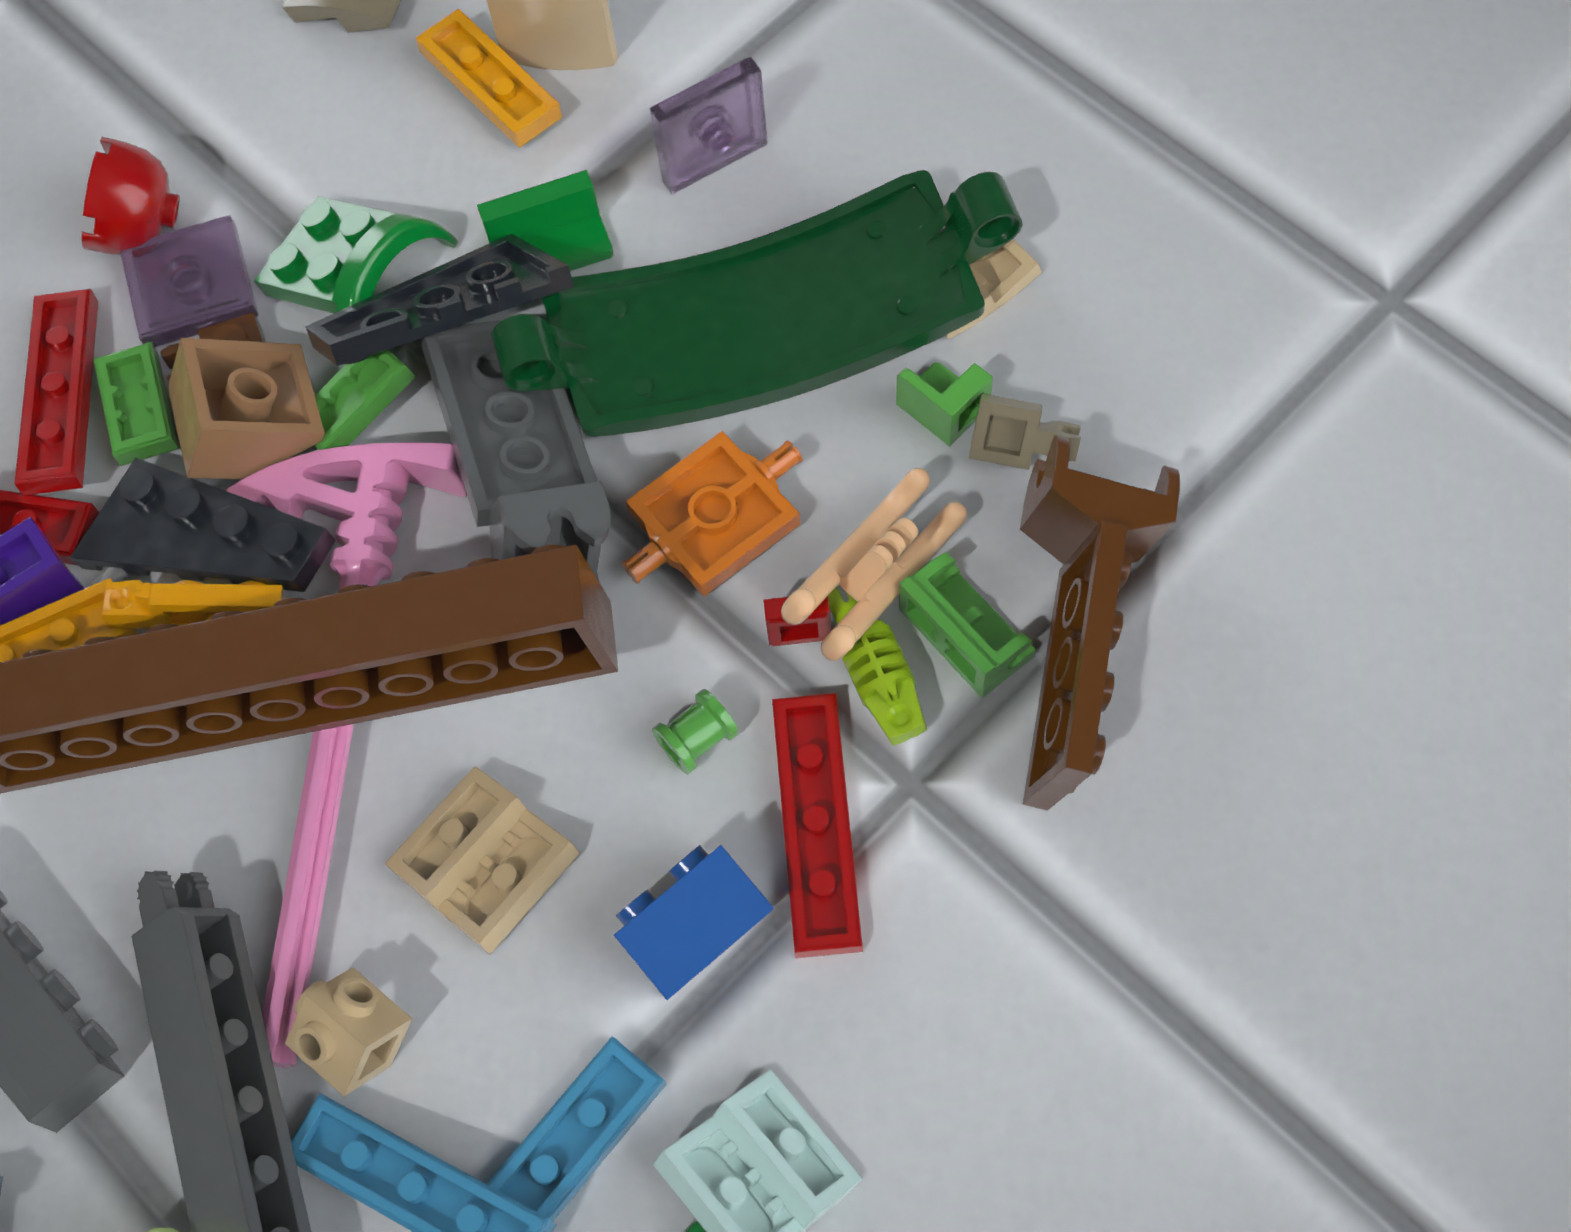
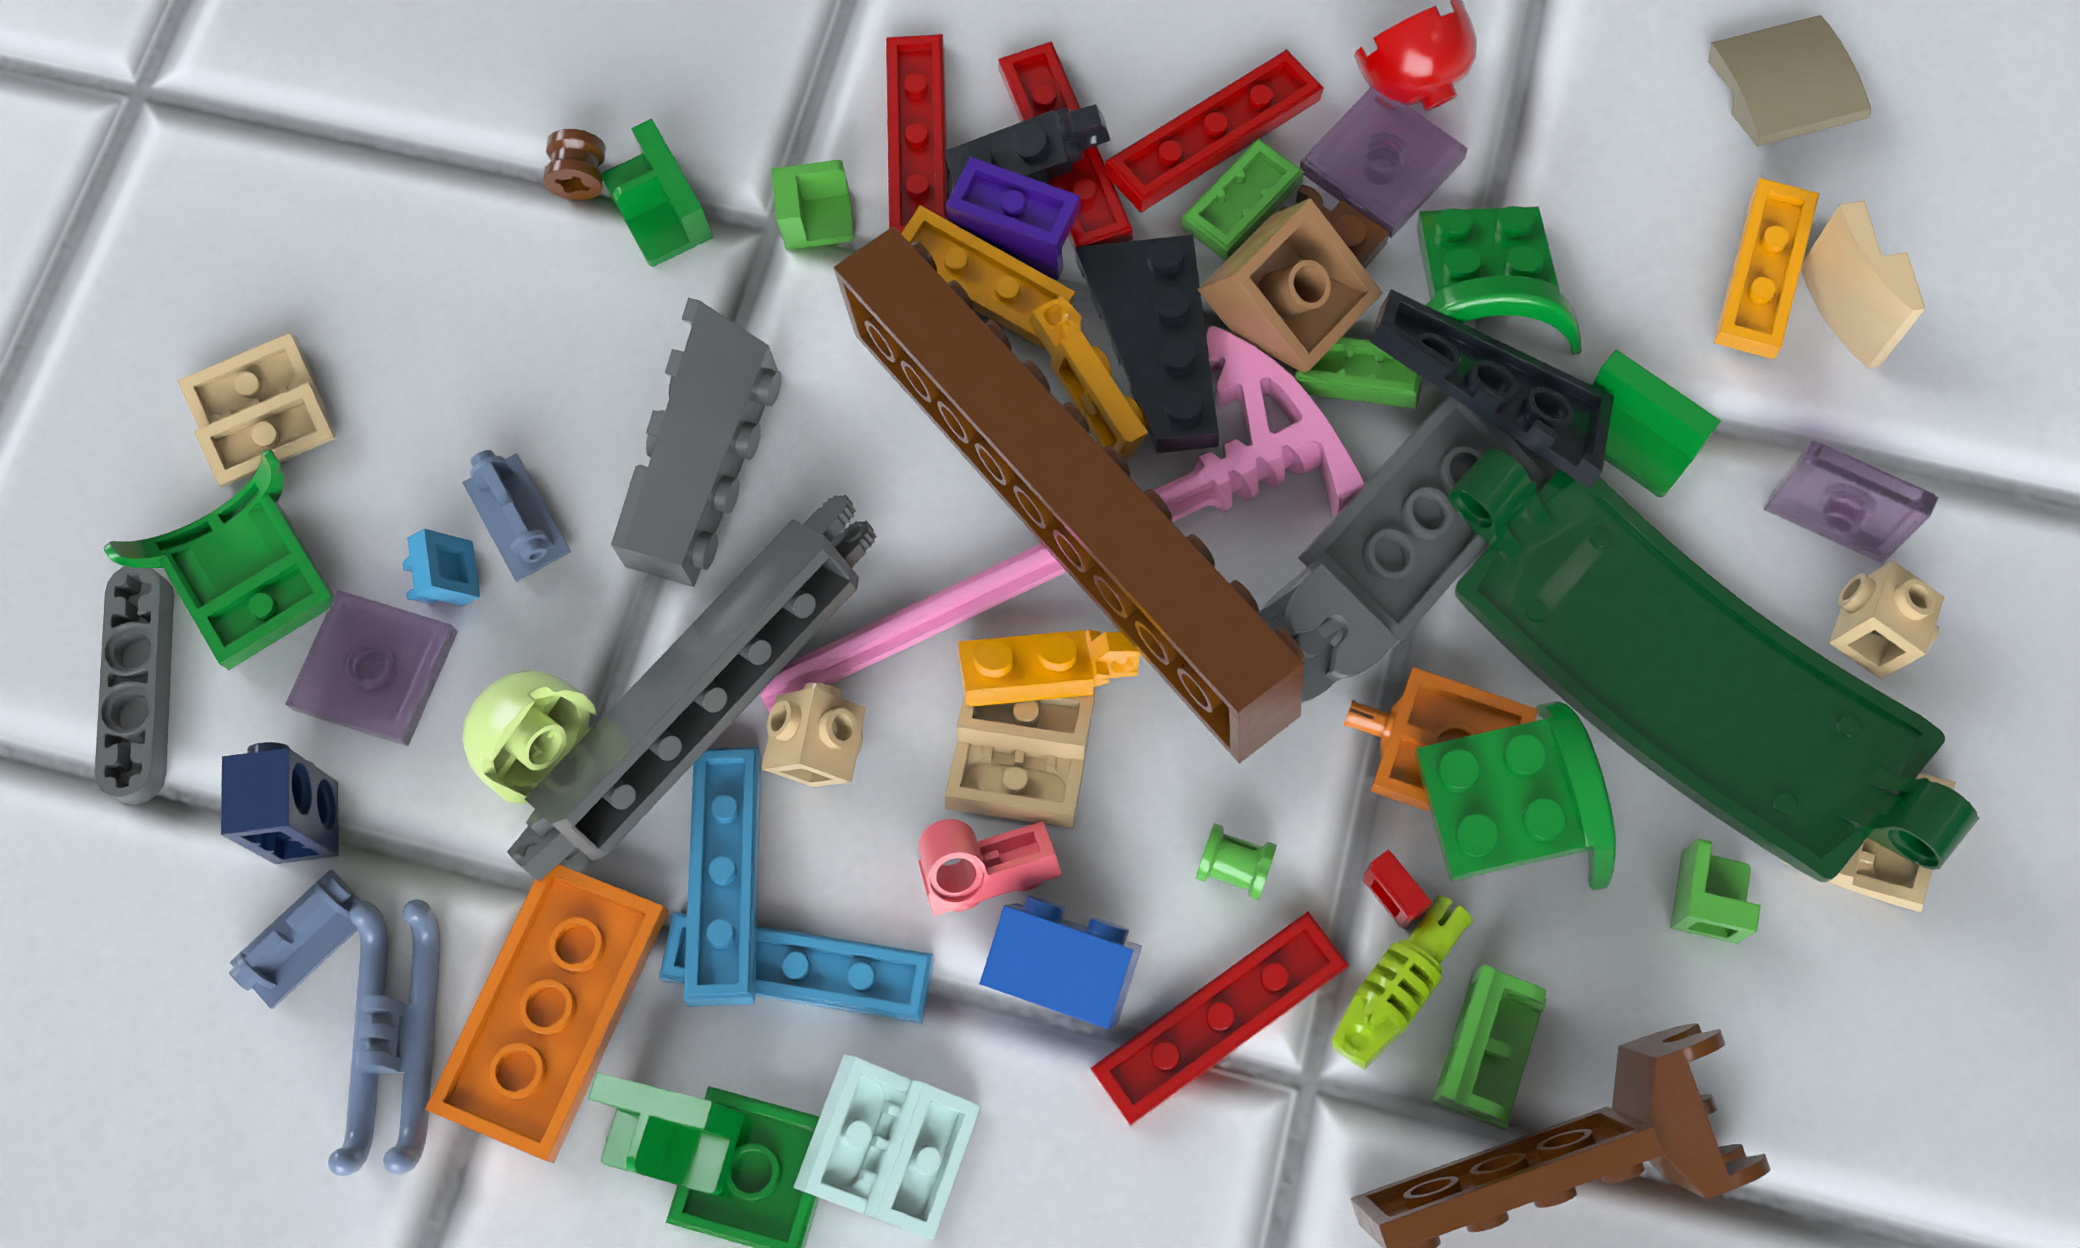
camera: 60 degrees right, 5 degrees up
light nougat piece [781,468,967,661] -> none
dark tan plate [969,393,1081,470] -> none
none -> coral plate [918,819,1062,916]
none -> light orange hinge [958,630,1140,707]
none -> green piece [1415,701,1616,890]
none -> tan brick [1829,560,1945,679]

